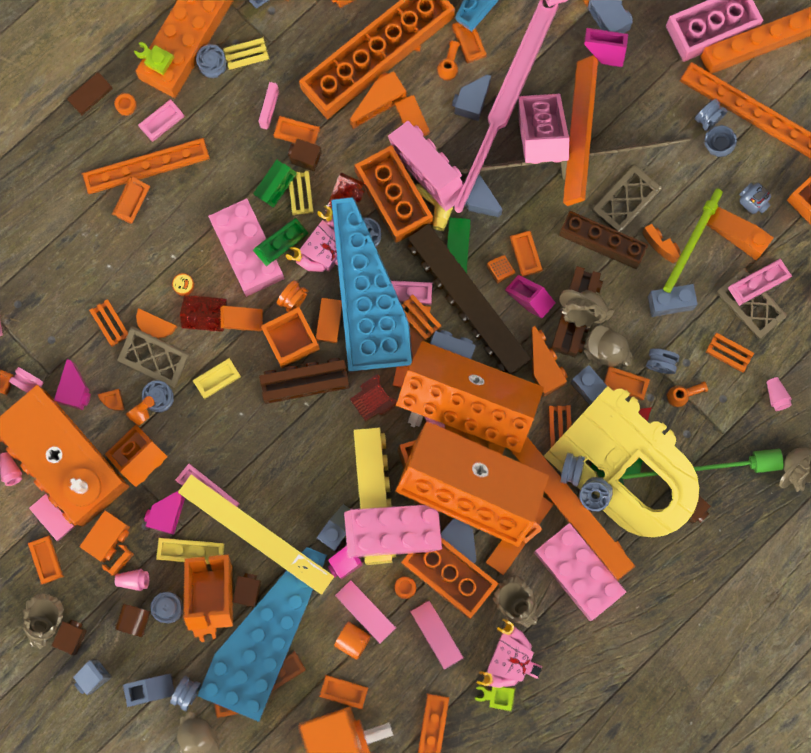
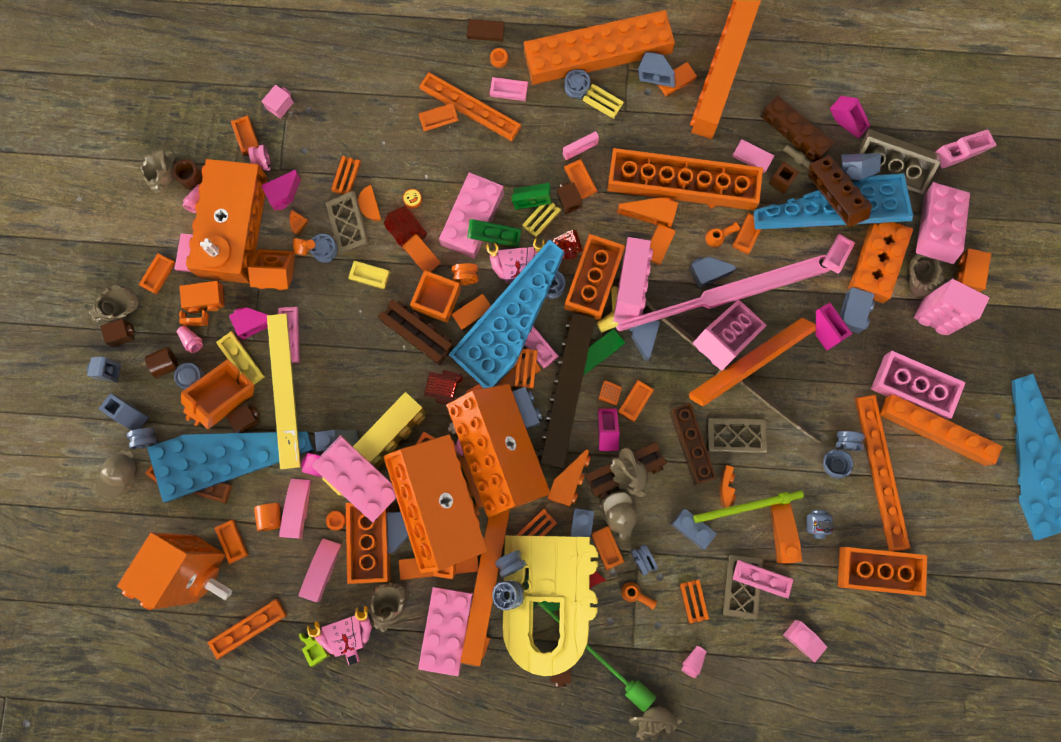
camera: 50 degrees right, 0 degrees up
lime plate [134,42,174,75] -> none

